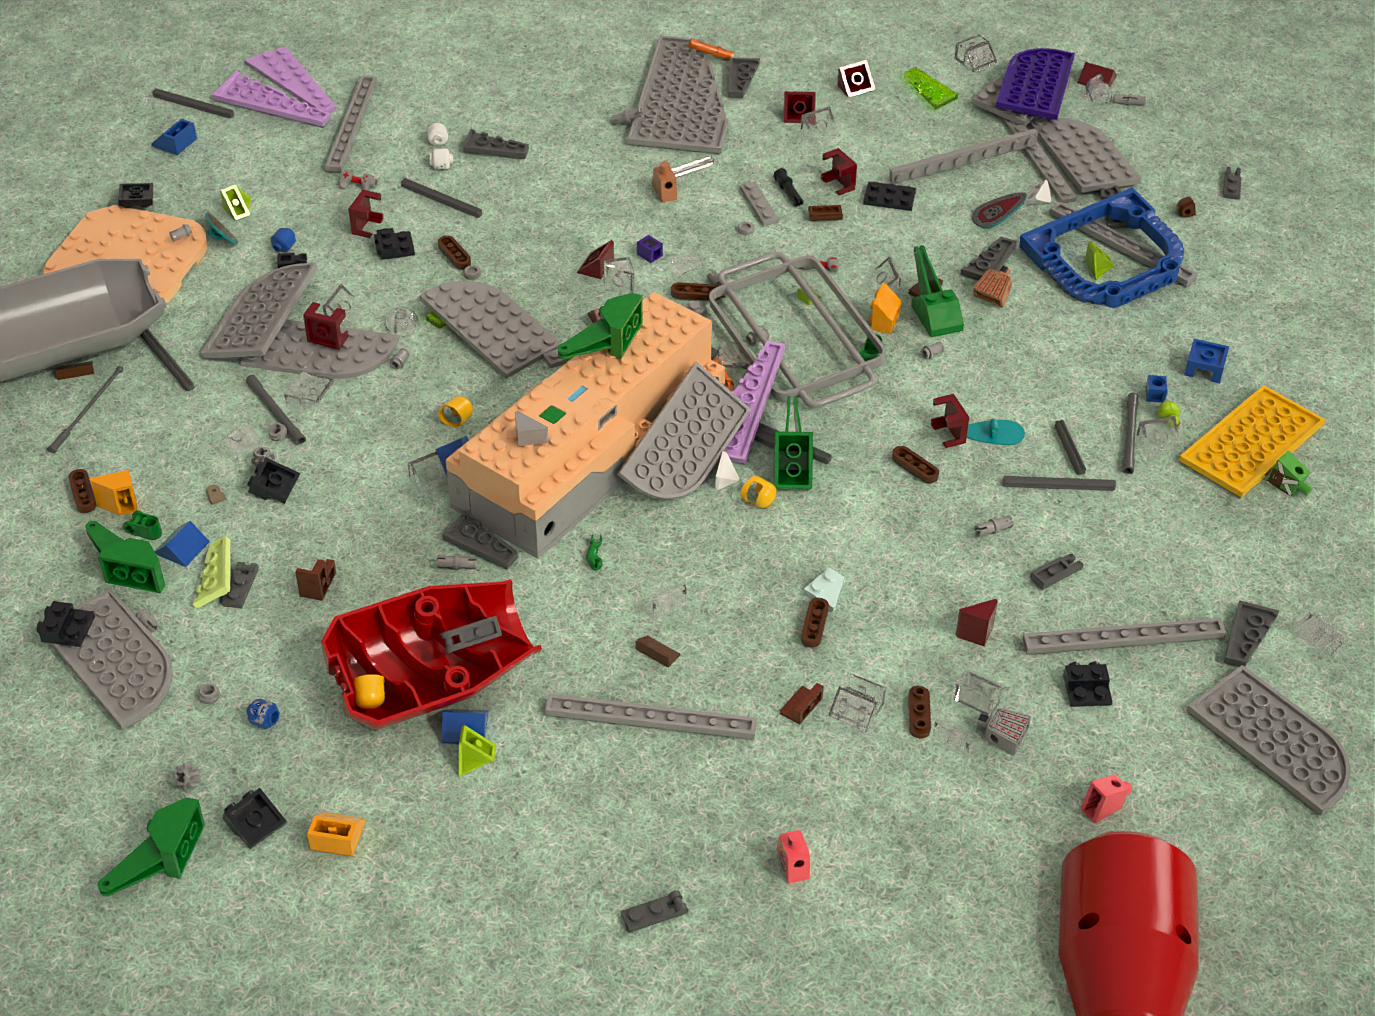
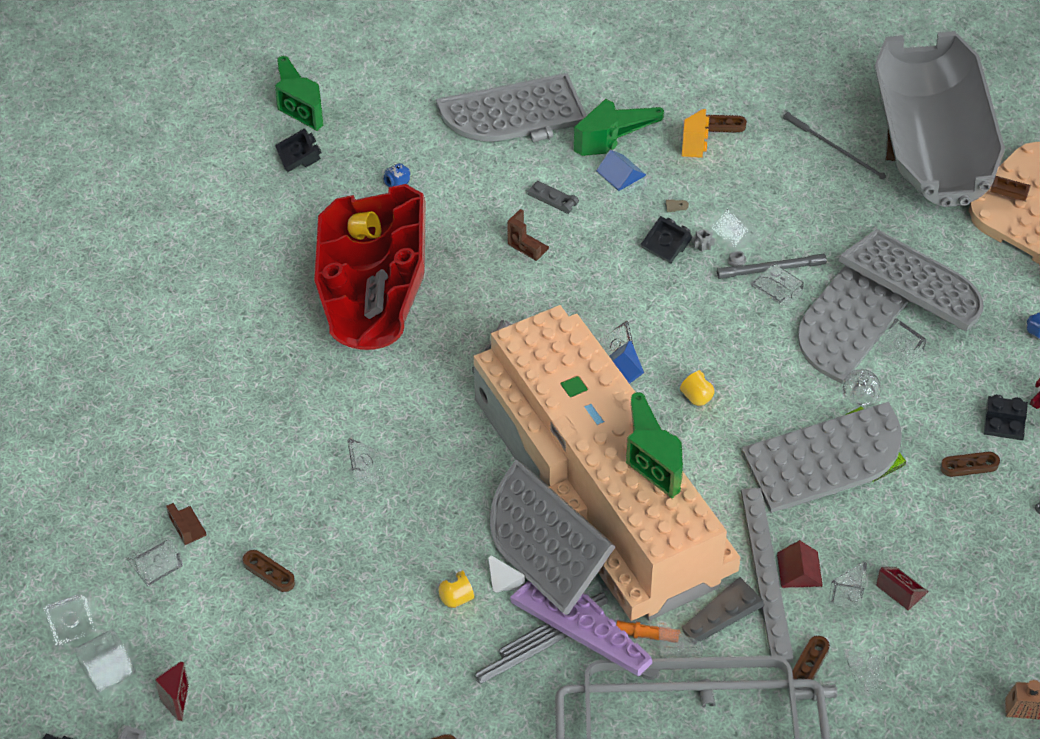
camera: 115 degrees right, 5 degrees up
black plate [37,601,95,647] -> none
green piece [123,510,162,540] -> none
dark grey axle [140,329,195,391] -> none
light grey gear [173,762,201,790] -> none
yellowish green wing [192,535,230,608] -> none
light grey plate [198,683,220,703] -> none
black plate [277,252,307,268] -> none
dark red panel [303,302,349,350] -> none
light orange slope [307,811,366,857] -> none
light grey pin [390,348,409,370] -> none
blue slope [441,709,489,744] -> none
lime slope [459,725,496,777] -> none
light grey tile [464,265,481,280] -> none
light grey slope [515,411,549,446] -> none
light grey plate [545,694,757,739] -> none
green arm [586,534,603,570] -> none
dark grey plate [621,890,689,933] -> none
reddish brown slope [636,636,681,668] -> none
dark purple brick [637,235,663,263] -> none
green slope [773,396,813,489] -> none
coral torso [776,830,810,884] -> none
light aqua wing [804,567,844,612] -> none
reddish brown plate [908,686,931,739] -> none
light grey torso [977,708,1031,756] -> none

